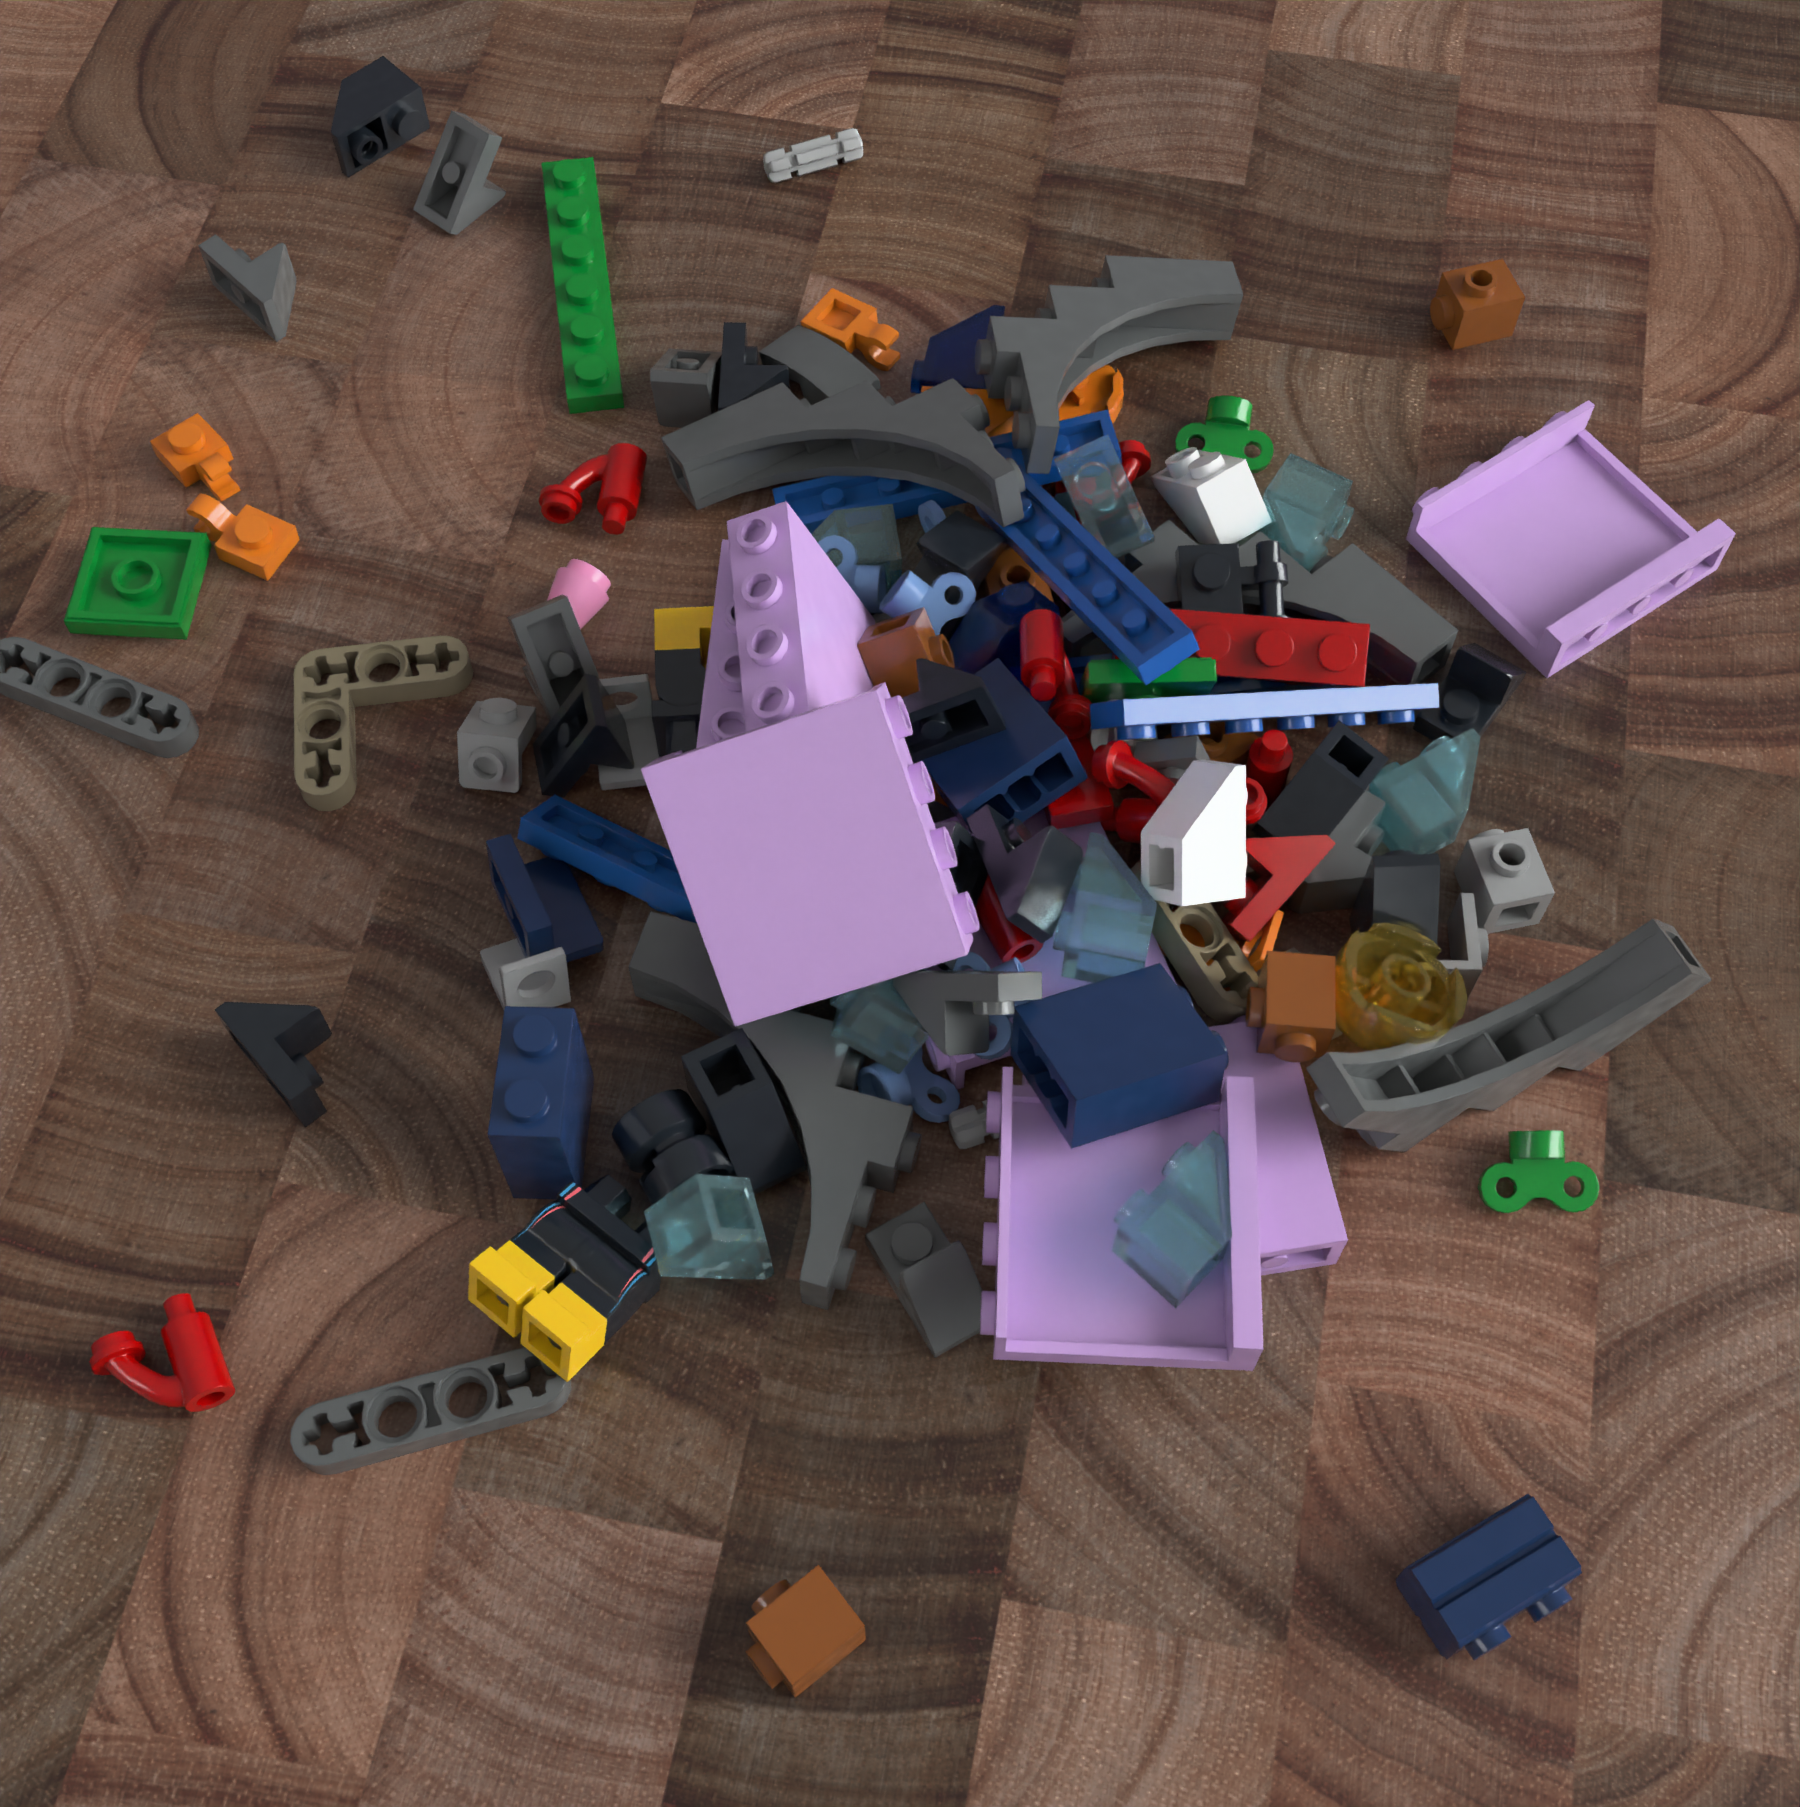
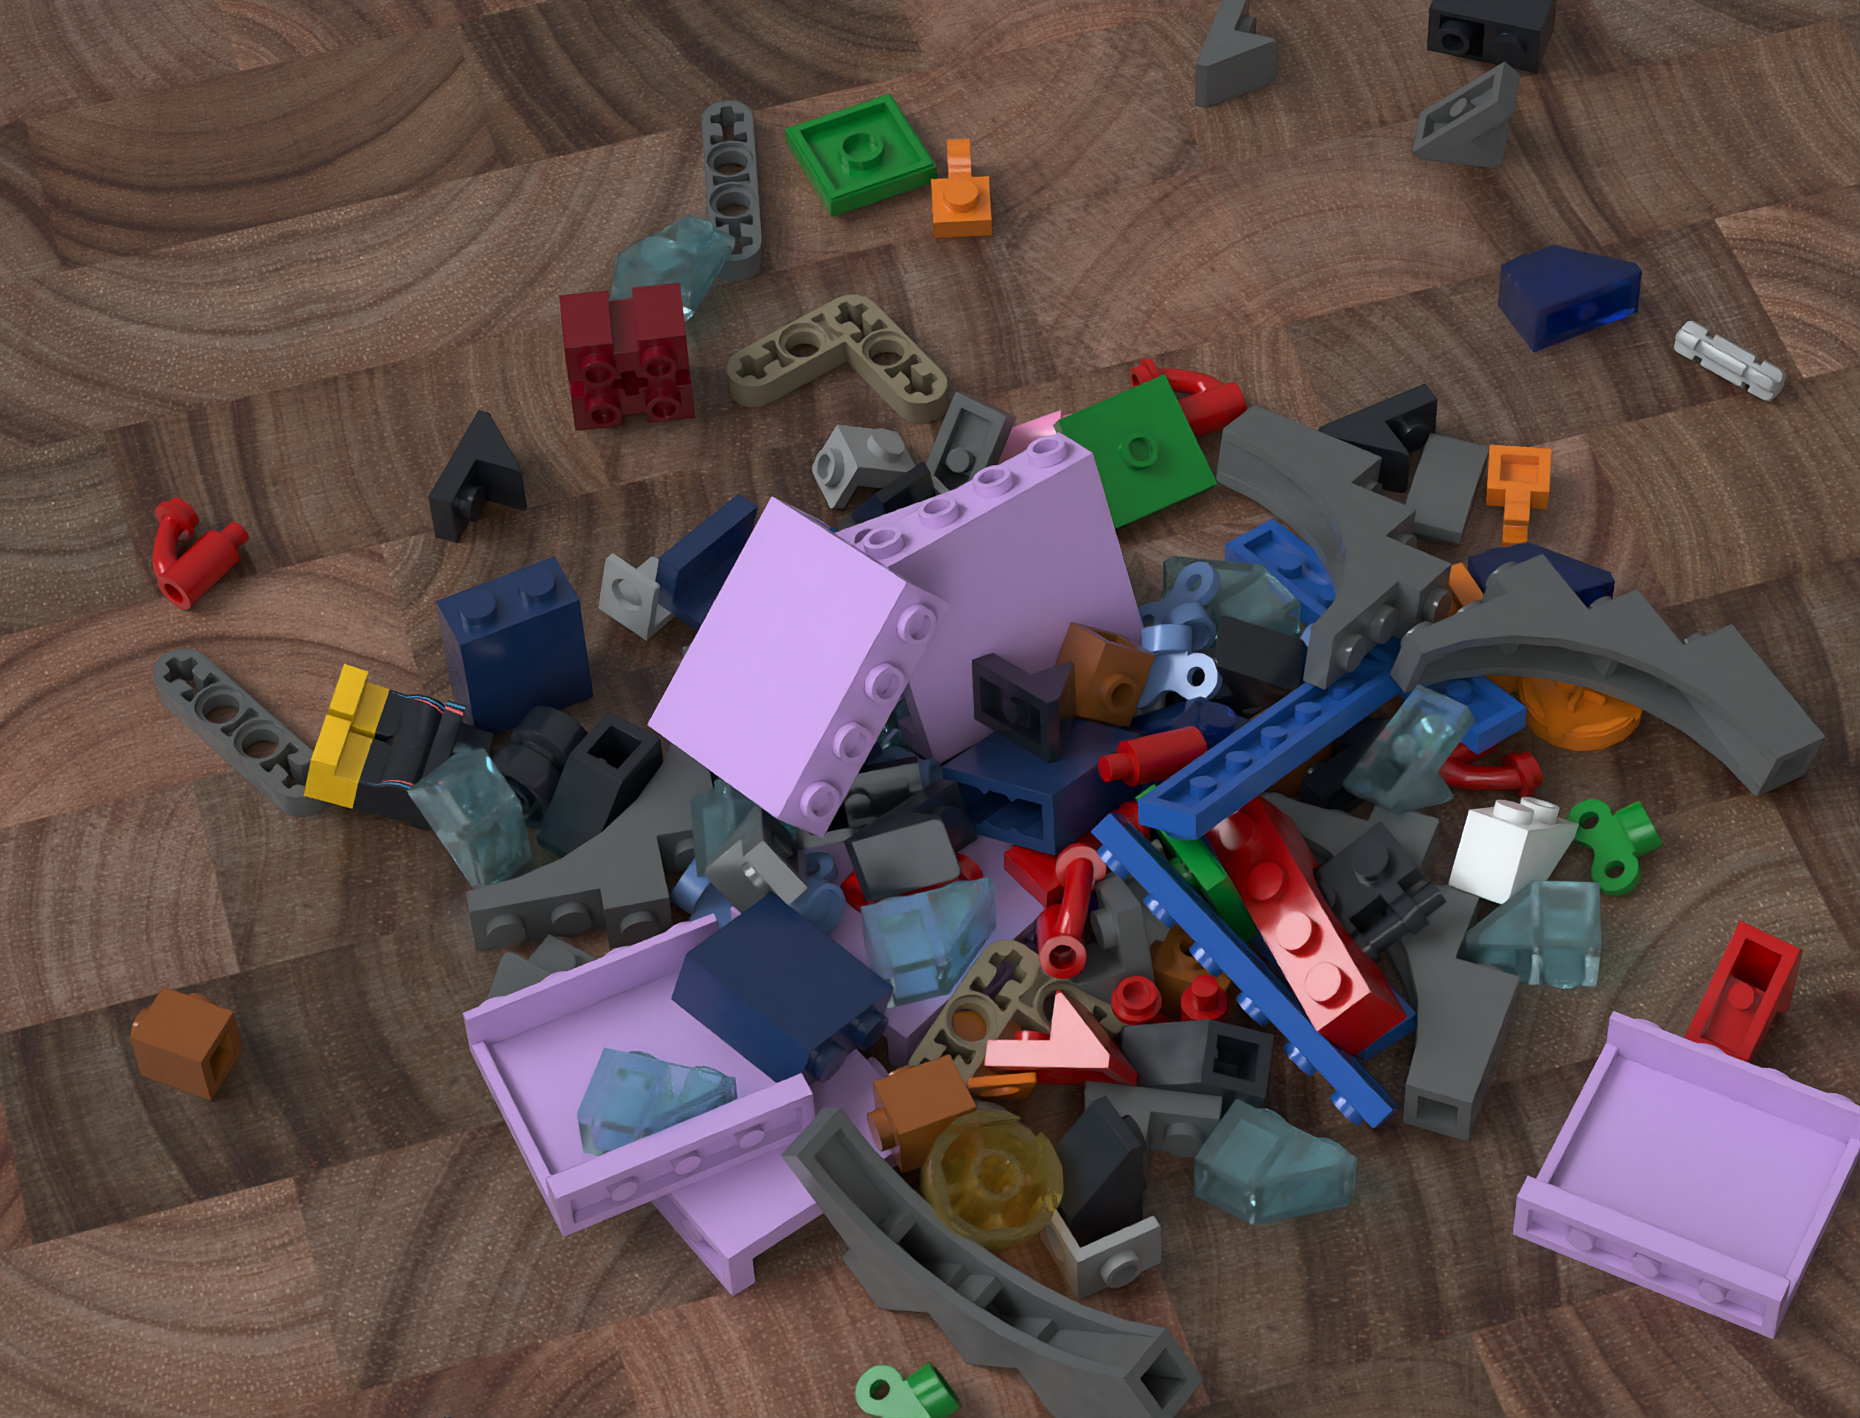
camera: 65 degrees right, 10 degrees down
orange plate [150,413,241,502] -> none
green plate [542,157,625,414] -> none
dark grey slope [650,348,722,428] -> none
white slope [1141,760,1248,906] -> none
black slope [1413,643,1526,759] -> none
light grey brick [1454,828,1555,934] -> none
none -> dark red brick [559,282,695,431]
none -> clear light blue slope [610,214,736,322]
none -> green plate [1053,374,1218,531]
none -> clear blue slope [1498,245,1642,353]
none -> red slope [1684,921,1803,1064]

